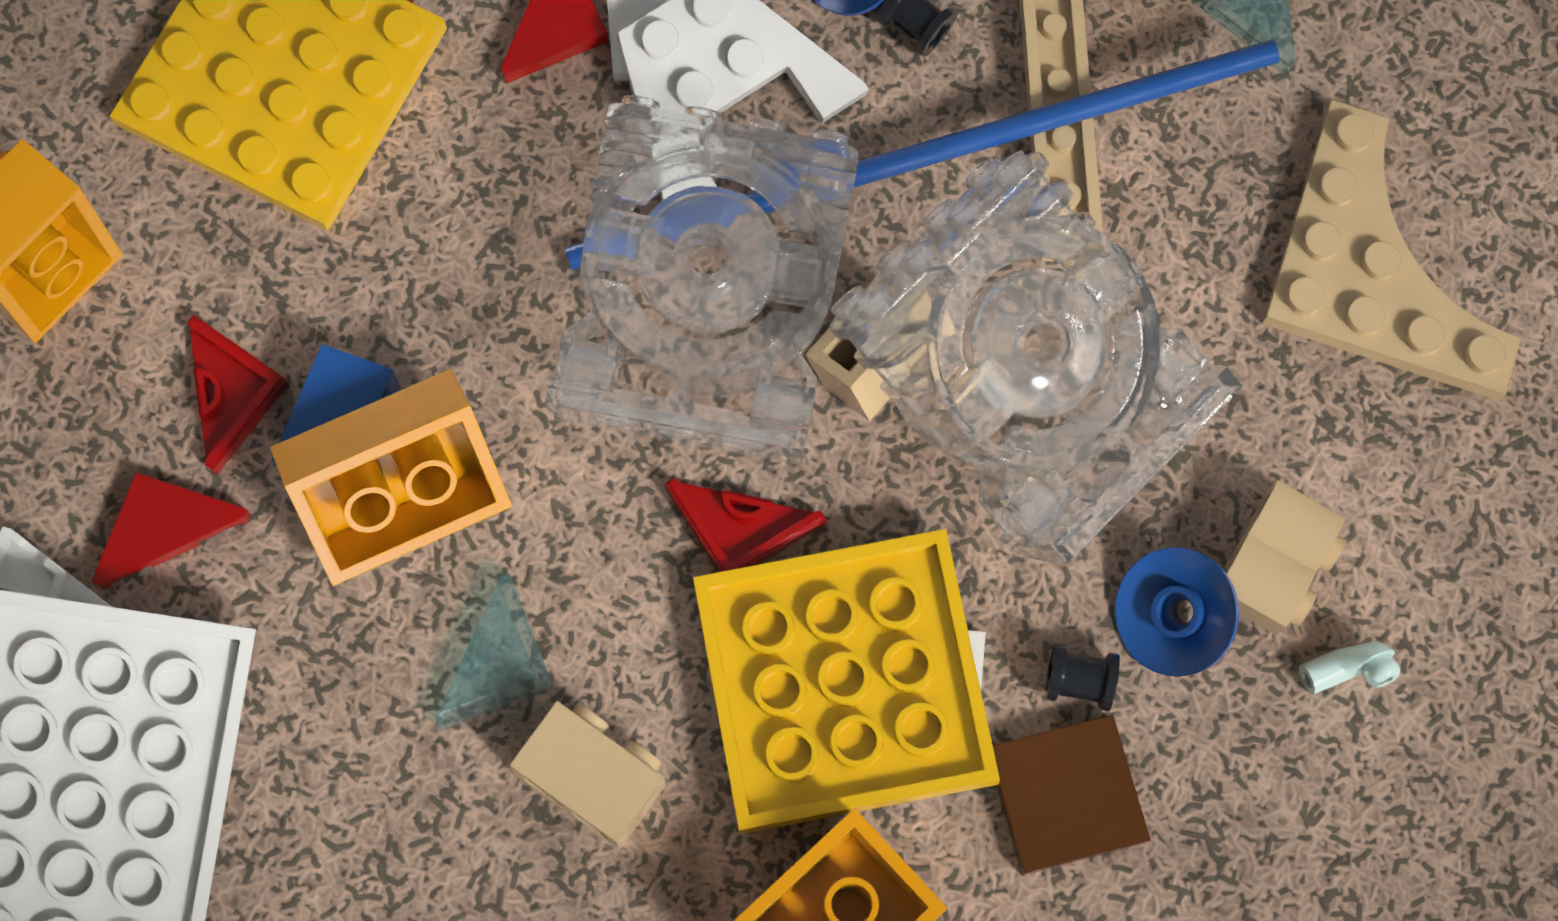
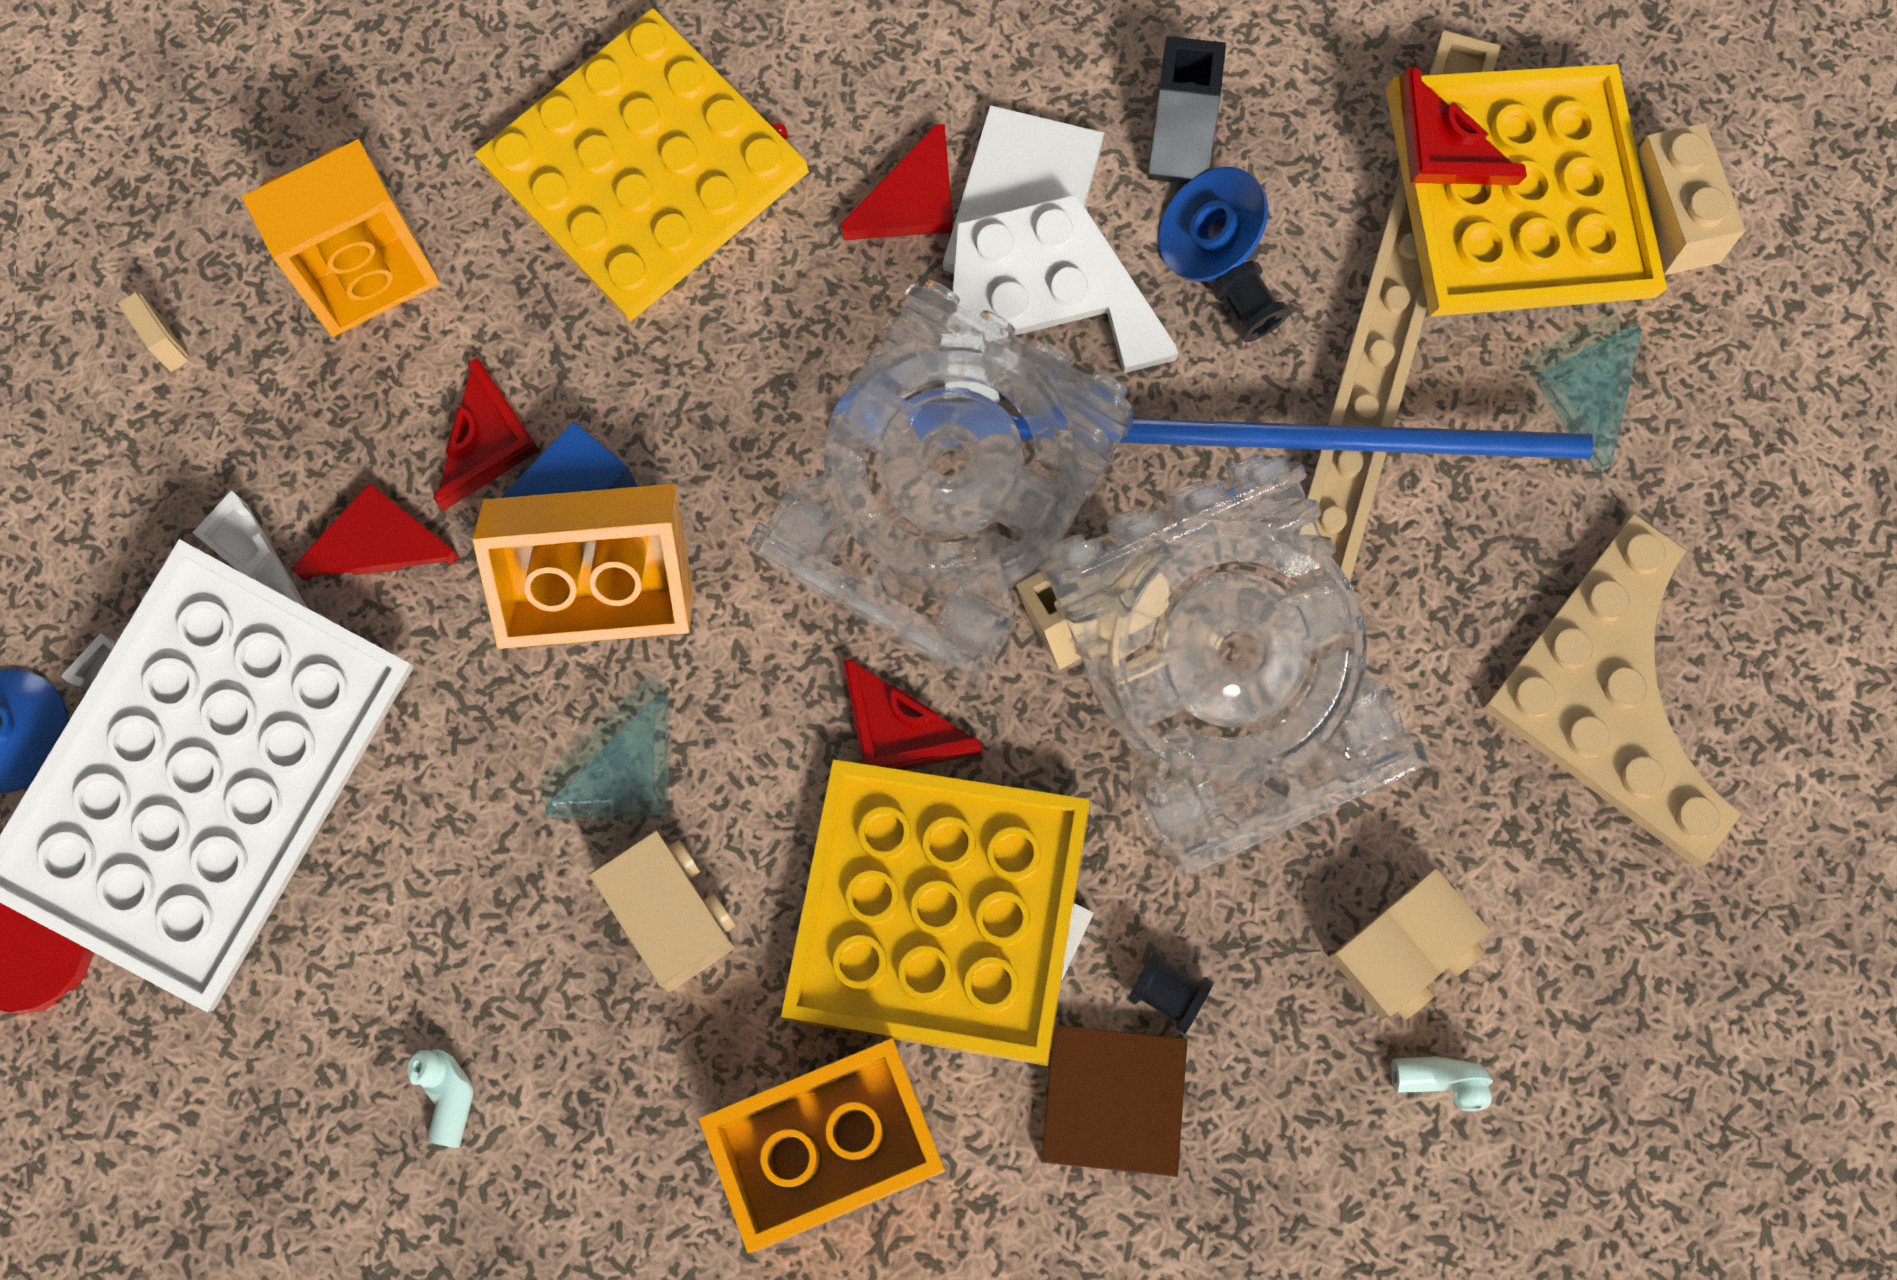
camera: 30 degrees right, 0 degrees up
blue dish [1115,547,1239,677] -> none

